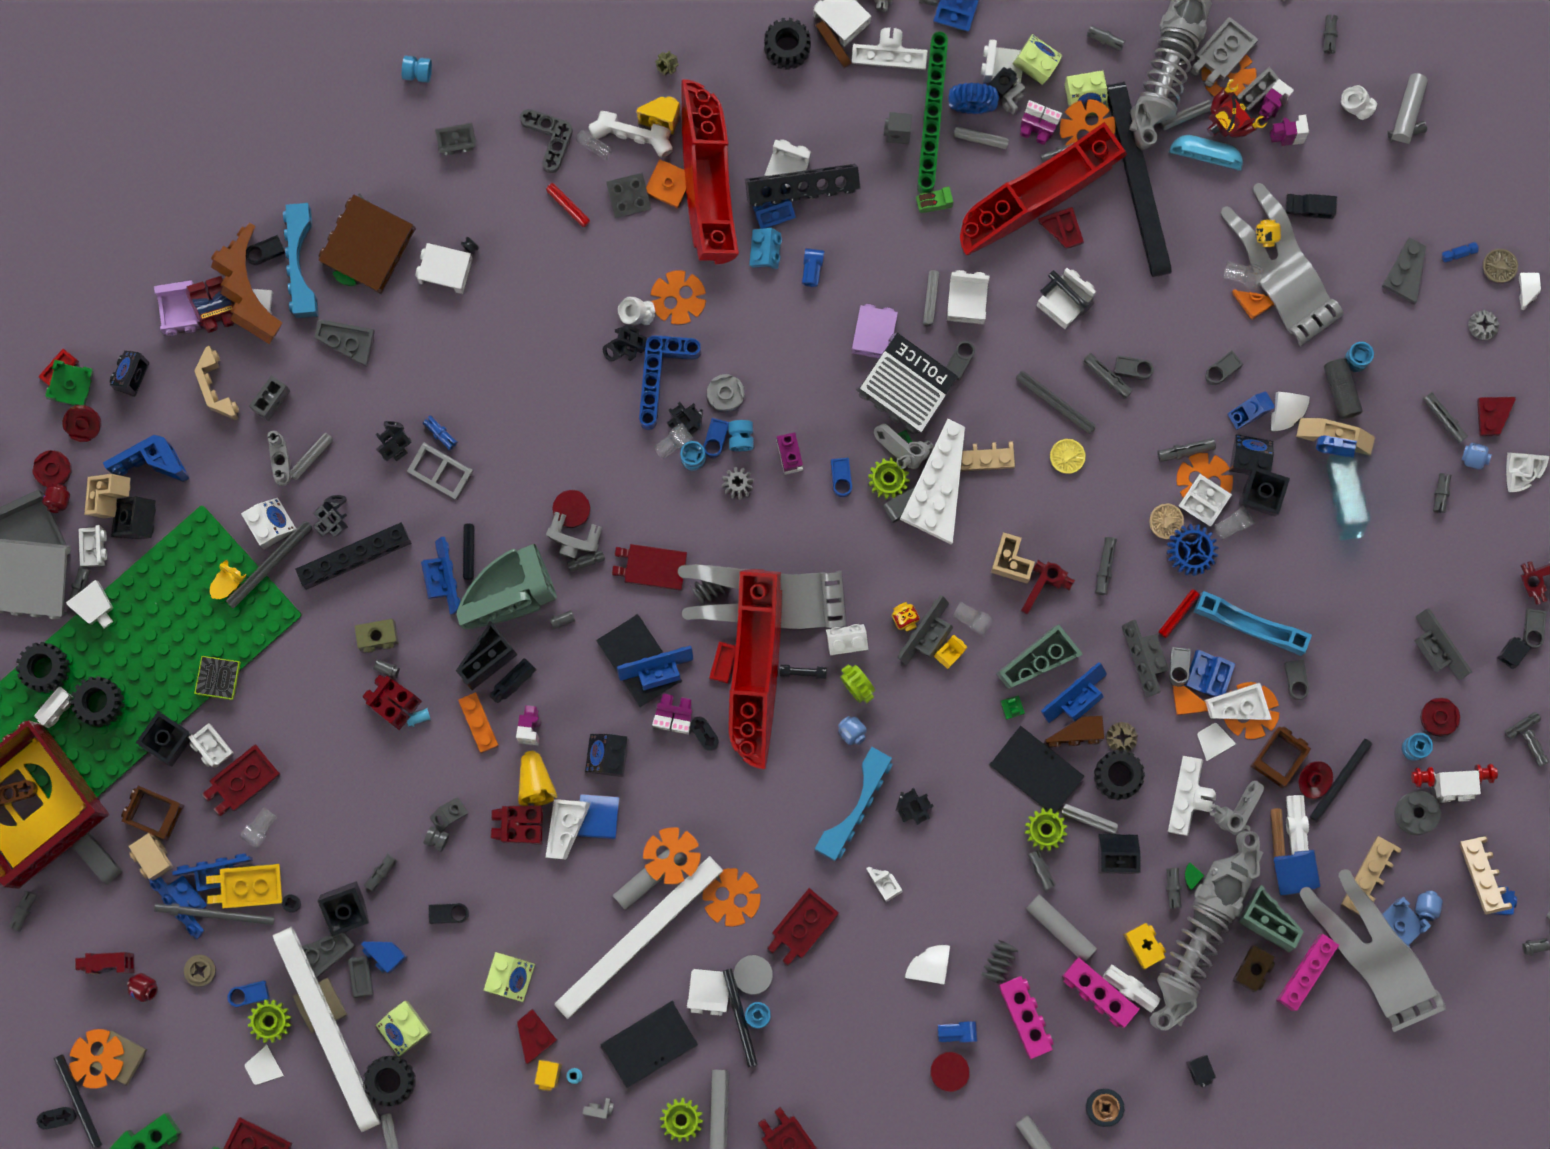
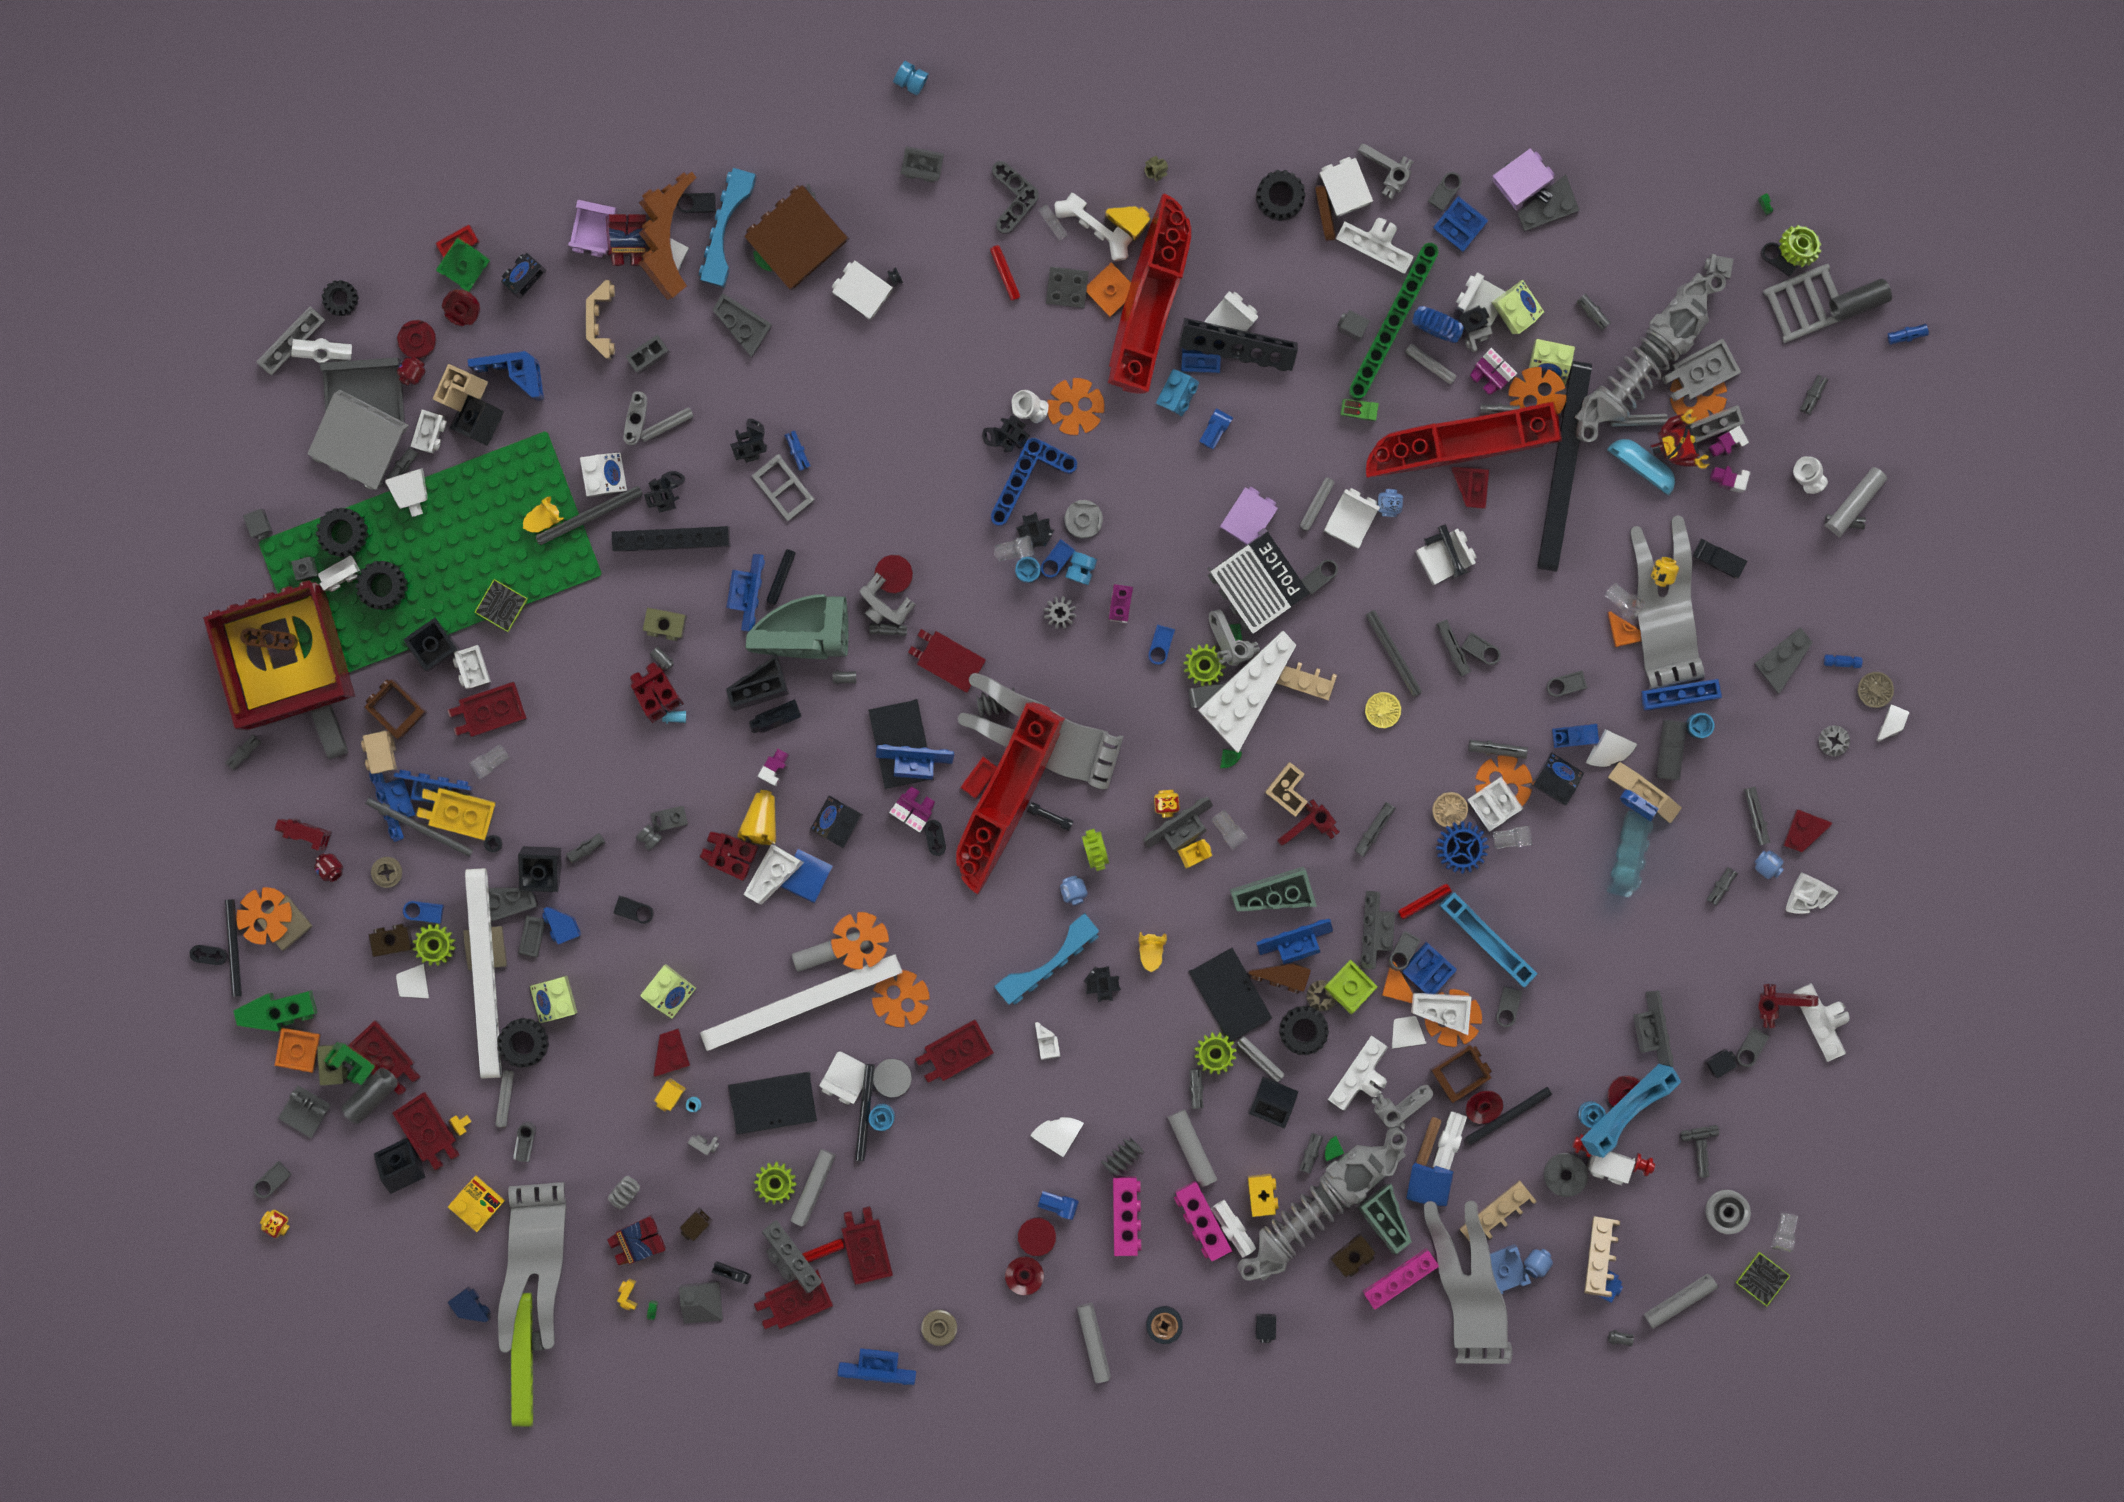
camera: 20 degrees right, 10 degrees up
orange plate [458,692,499,753] -> none
white brick [826,624,869,655] -> none
green tile [1000,695,1025,720] -> none
black slope [1239,466,1290,517] -> none
none -> dark grey brick [291,557,318,581]
none -> dark brown brick [368,923,414,957]
none -> dark red dish [1005,1256,1044,1295]
none -> yellow piece [1139,932,1167,972]
none -> green tile [1220,749,1242,768]
none -> lime tile [1324,960,1378,1014]
none -> medium blue head [1377,489,1403,517]
none -> dark azure arch [1580,1064,1681,1158]
none -> blue brick [1641,679,1722,711]

